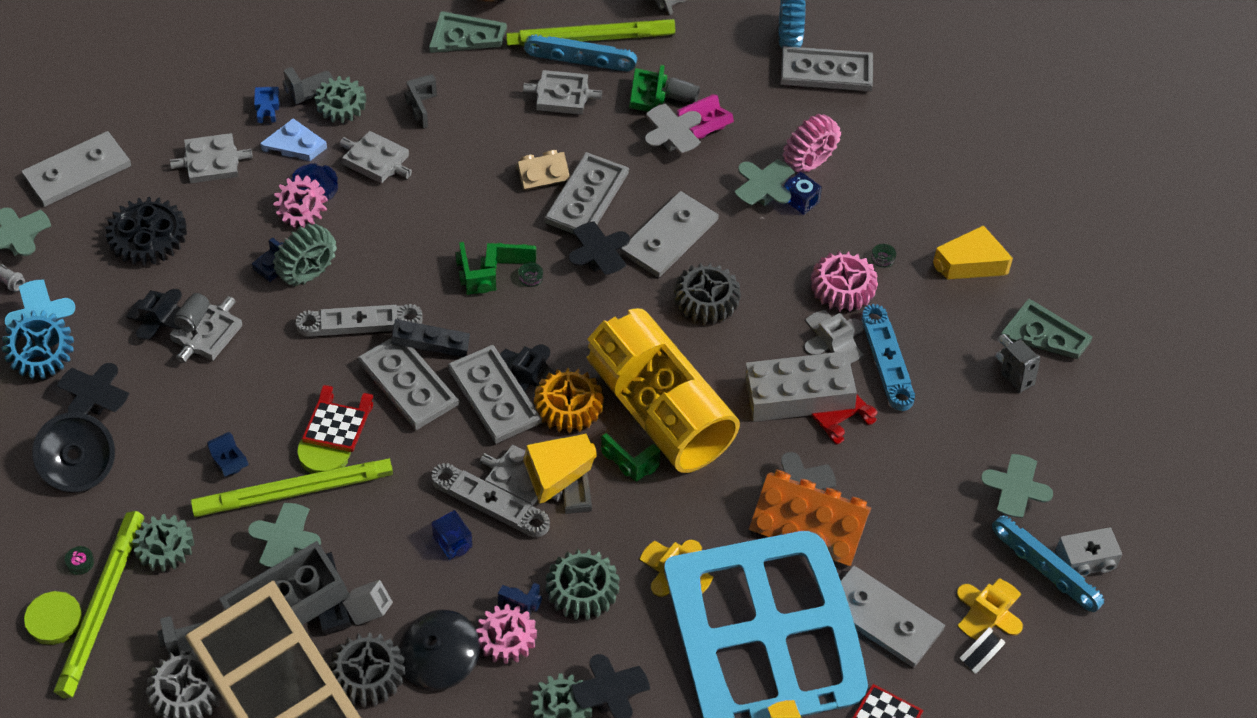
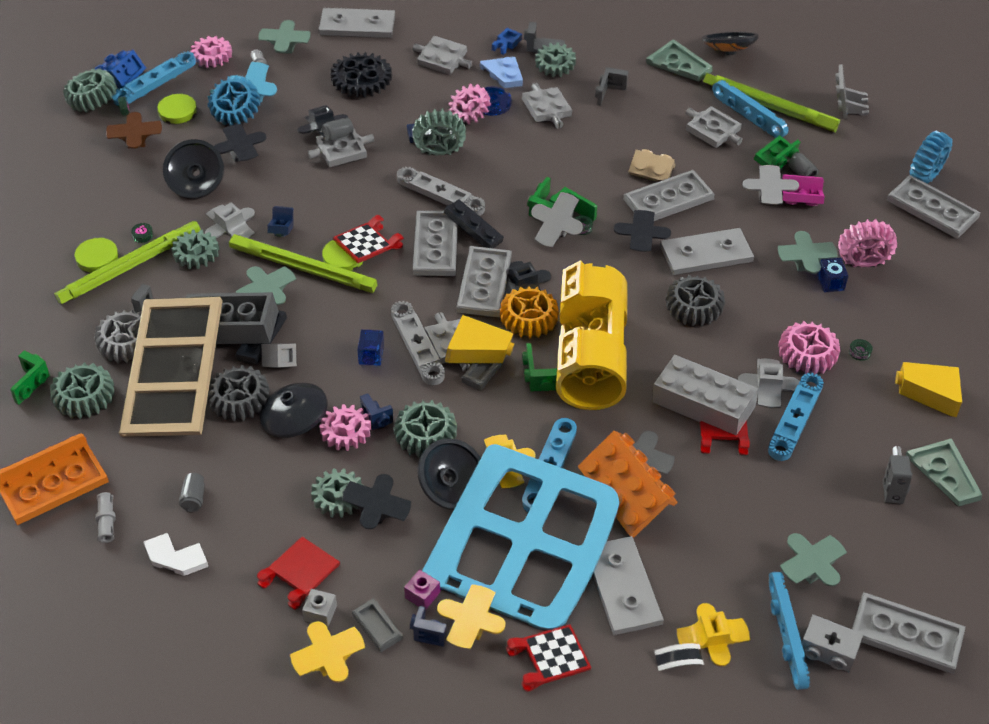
camera: 40 degrees right, 5 degrees down
none -> light grey piece [205,202,255,238]
none -> black dish [417,438,481,510]
none -> dark azure piece [522,418,577,512]
none -> light grey piece [531,192,583,247]
none -> light grey plate [852,592,966,674]

